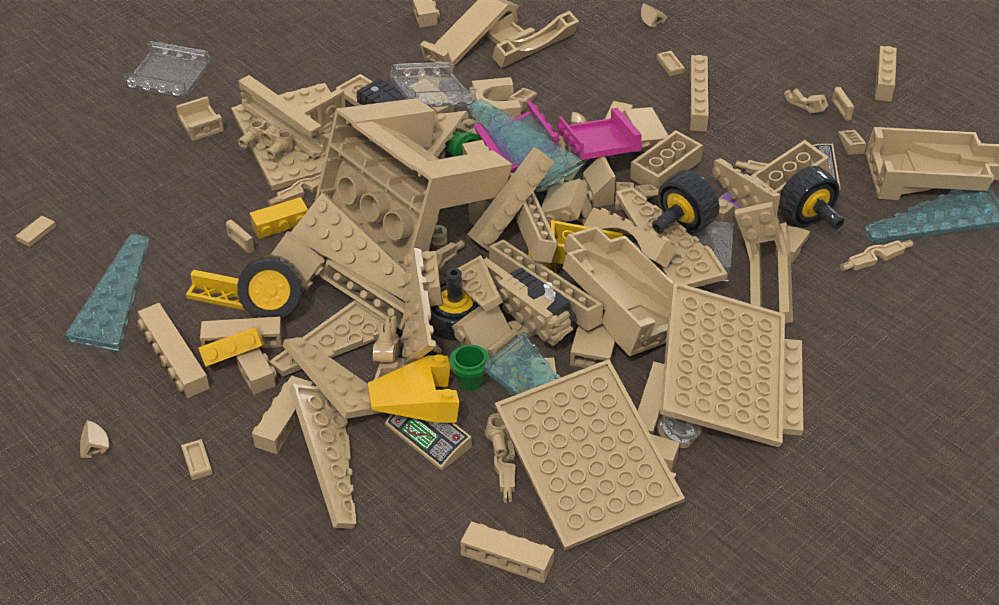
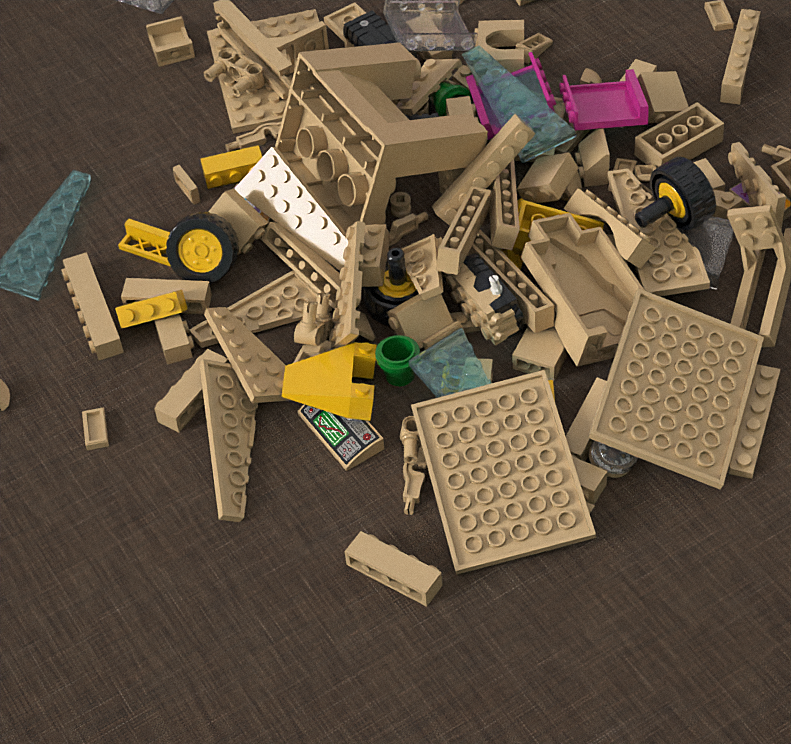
camera: 15 degrees right, 5 degrees up
none -> tan brick [436,186,491,275]

